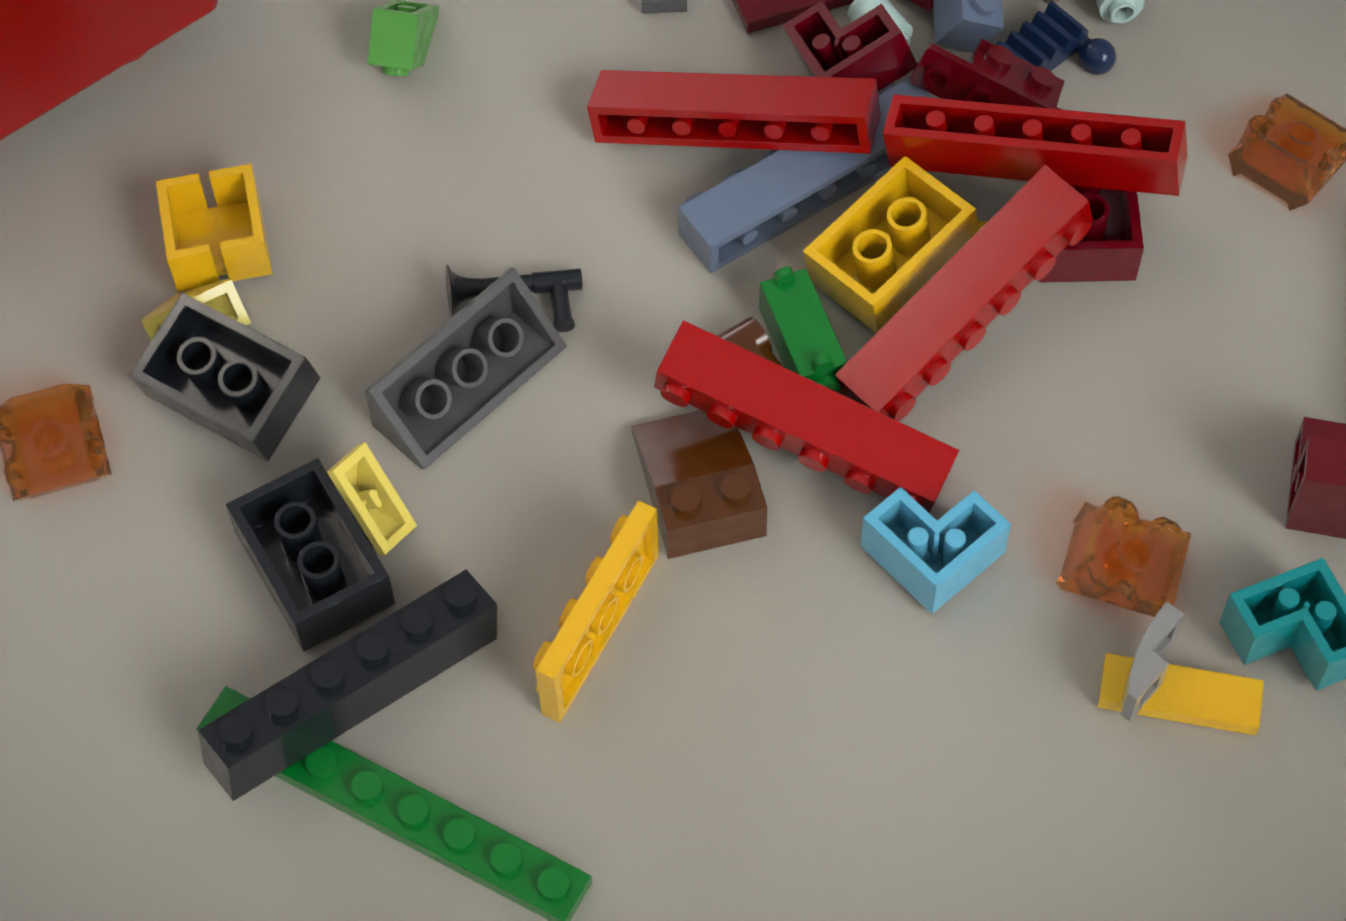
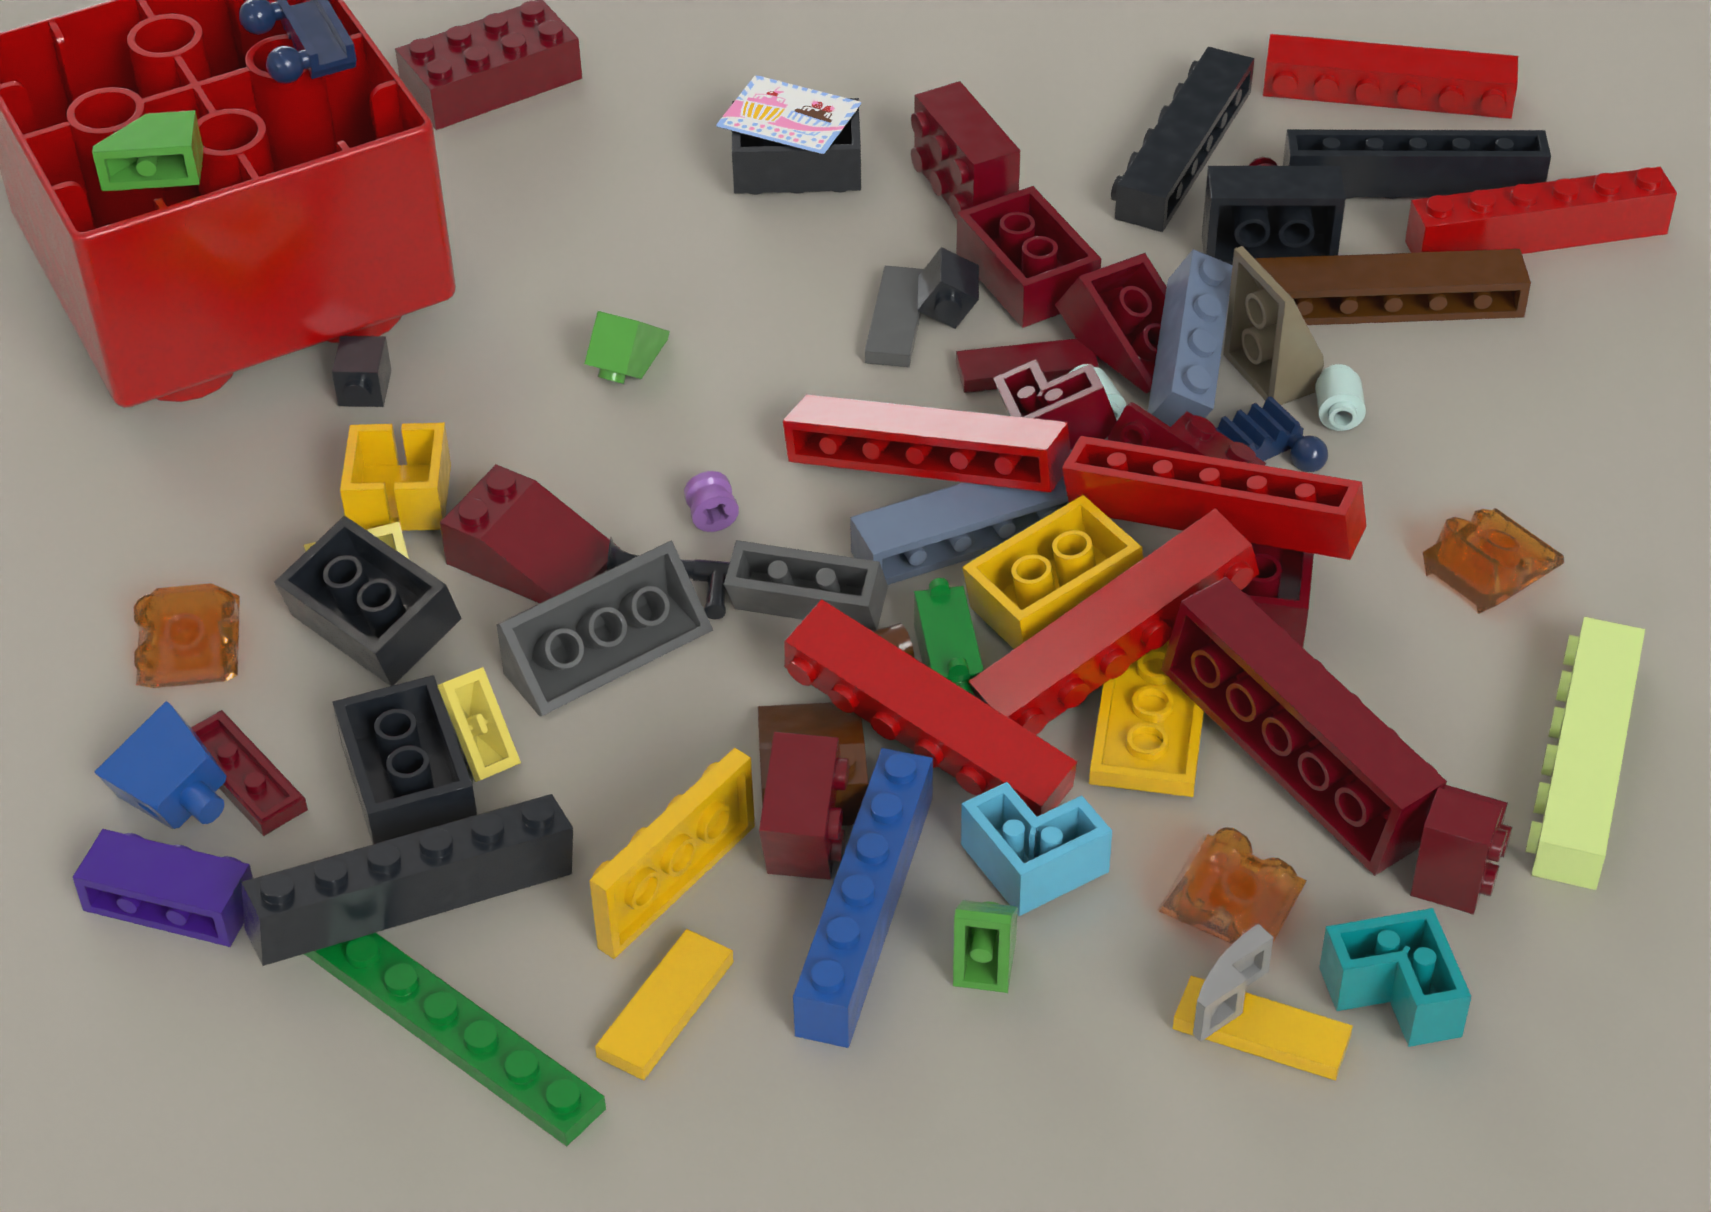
camera: 10 degrees right, 15 degrees down
none -> dark purple brick [72,829,253,947]
none -> blue torso [94,701,227,829]
none -> dark red tile [191,710,308,836]
none -> black brick [332,336,392,407]
none -> dark red slope [440,464,620,603]
none -> yellow tile [595,929,734,1081]
none -> medium lavender wheel [684,471,739,532]
none -> dark grey brick [724,540,888,631]
none -> dark red brick [759,732,849,880]
none -> blue brick [793,748,933,1048]
none -> bright green slope [953,900,1018,993]
none -> yellow plate [1089,639,1204,797]
none -> dark red brick [1161,577,1447,876]

